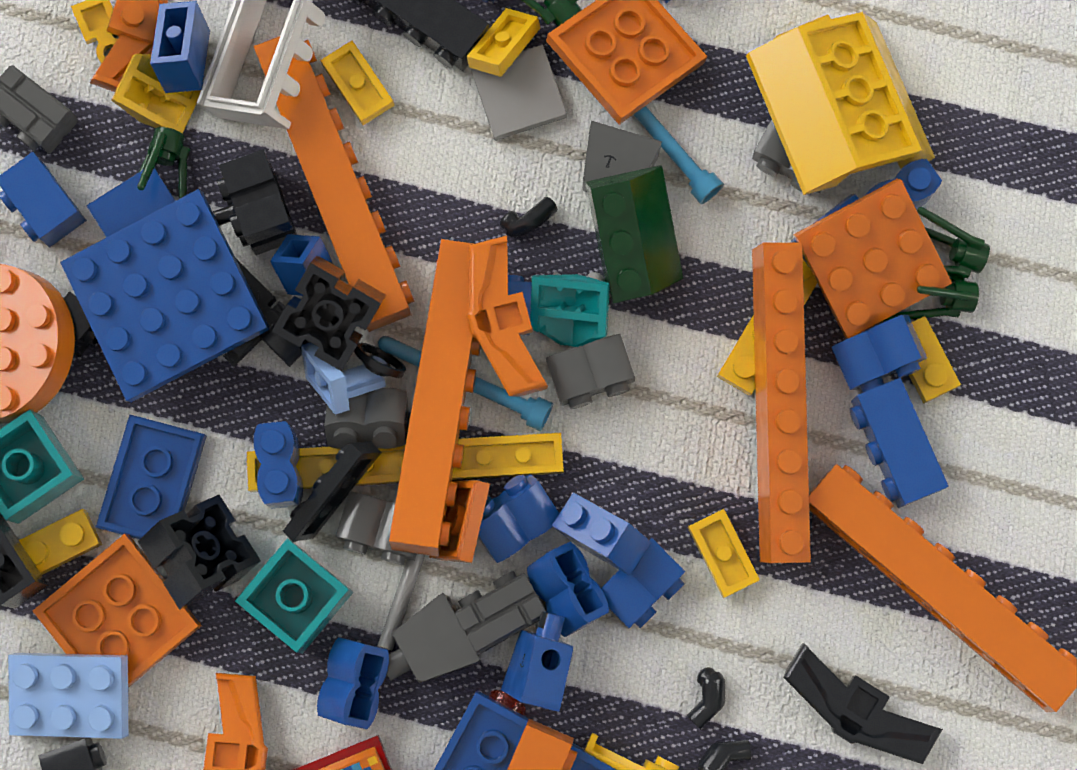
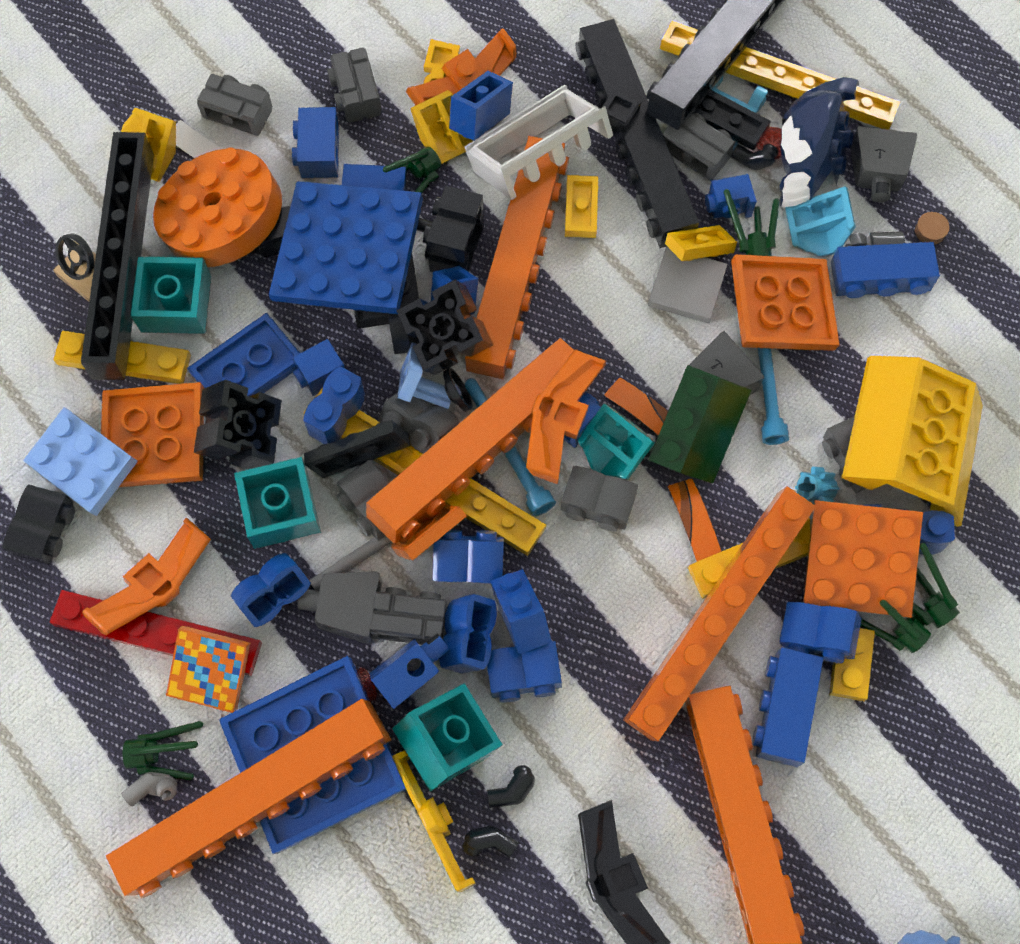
camera: 35 degrees right, 10 degrees down
black arm [500,197,558,238] -> none
yellow plate [687,509,760,598] -> none
none -> blue brick [292,339,345,396]
none -> teal brick [392,683,503,792]
none -> orange sticker [604,378,668,435]
none -> orange sticker [668,479,722,561]
none -> medium azure gear [795,467,840,504]

